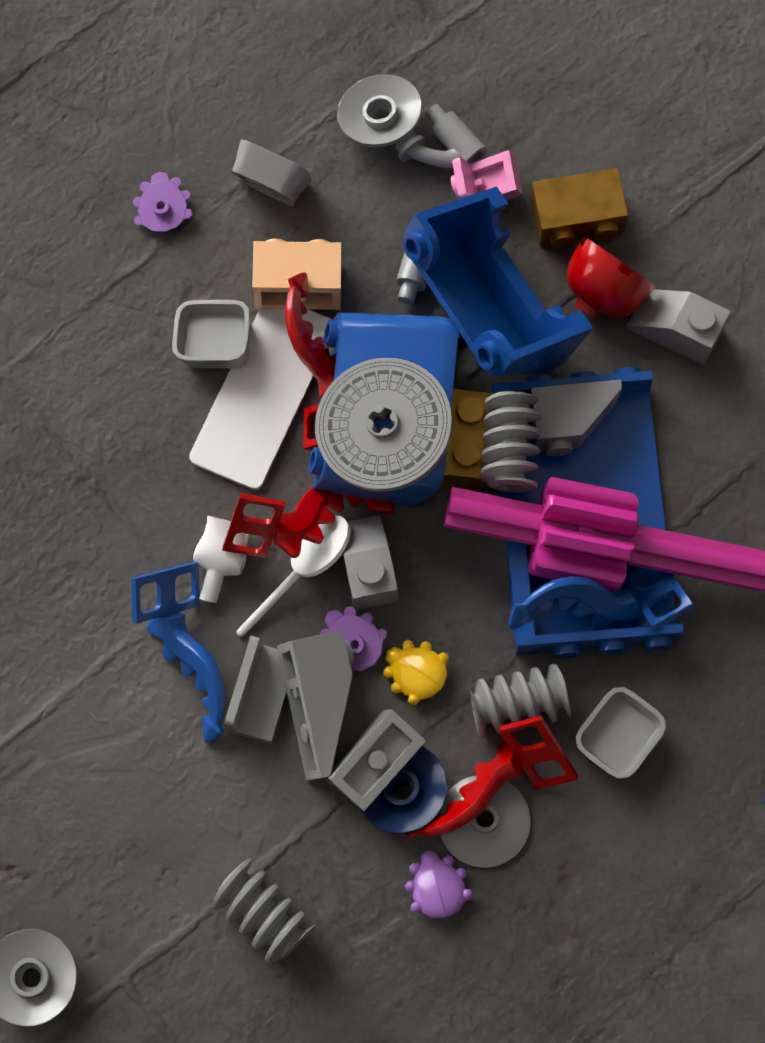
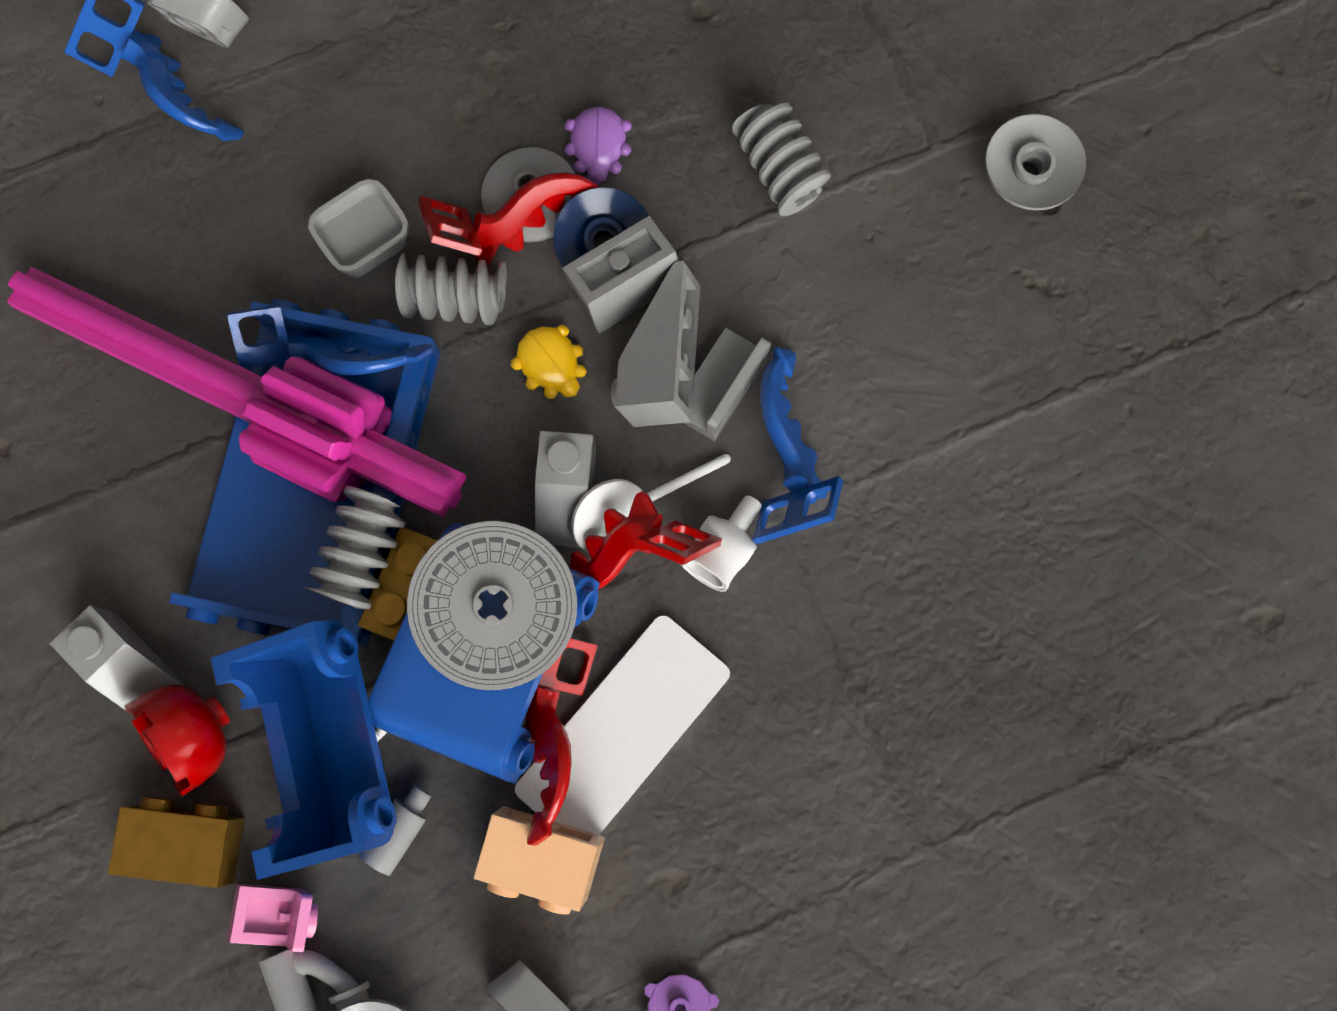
camera: 165 degrees left, 5 degrees up
light grey piece [172,300,251,368] -> none
medium lavender piece [320,606,387,671] -> none
light grey slope [529,379,622,456] -> none

